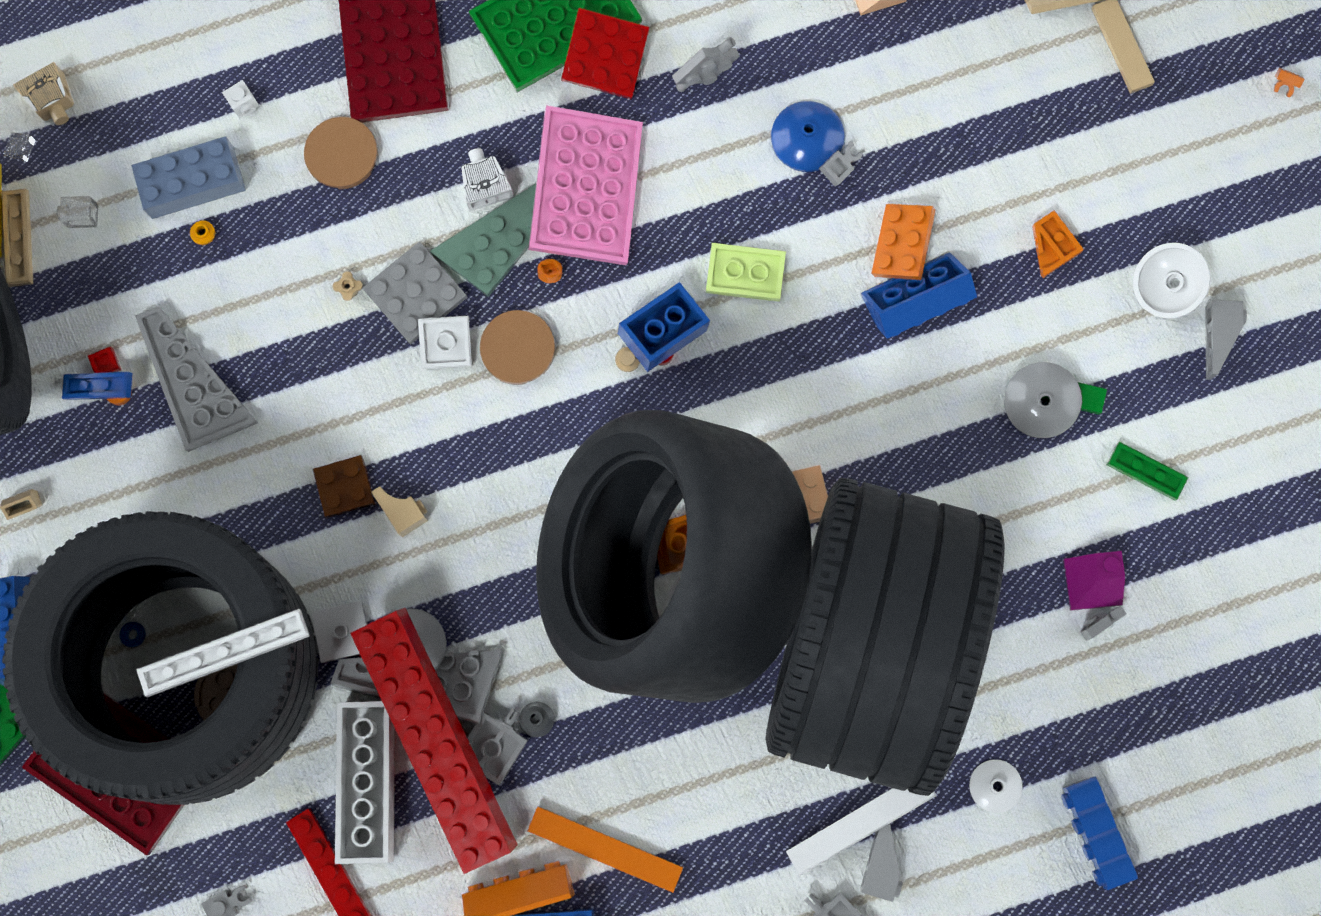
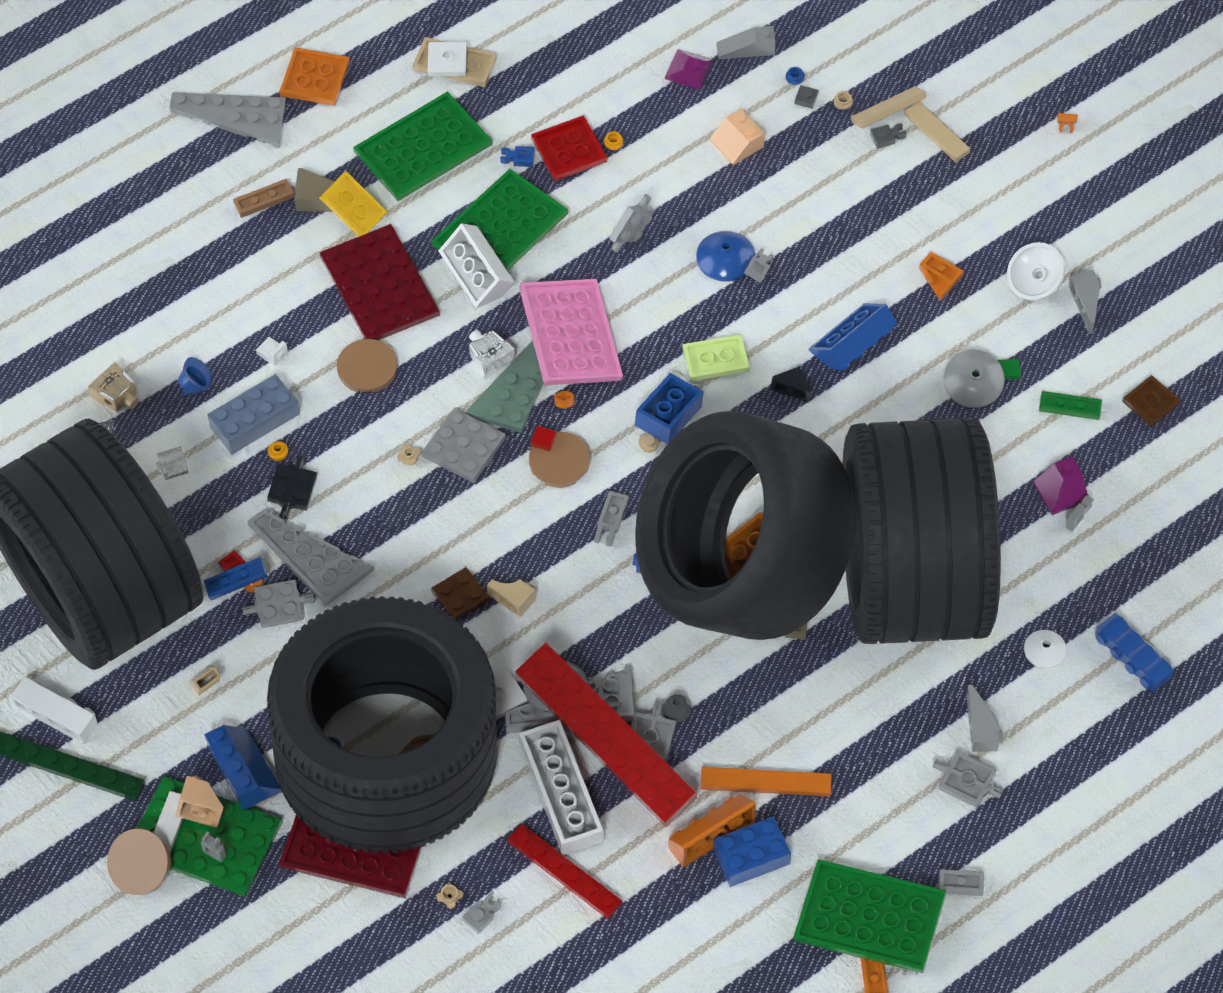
camera: 25 degrees left, 20 degrees down
white tile [137,609,310,697] -> none
white plate [418,316,472,369] -> none
red plate [561,8,649,99] -> none
white tile [786,788,937,876] -> none
orange plate [871,204,936,280] -> none
none -> blue piece [178,357,211,396]
none -> light grey plate [243,580,314,628]
none -> black plate [267,456,318,519]
none -> tan plate [437,883,463,909]
none -> white slope [439,223,515,308]
none -> red tile [530,426,557,451]
none -> light grey hinge [594,491,629,547]
none -> black slope [771,367,811,403]
none -> dark grey plate [870,123,907,149]
none -> reddish brown plate [1122,375,1181,427]

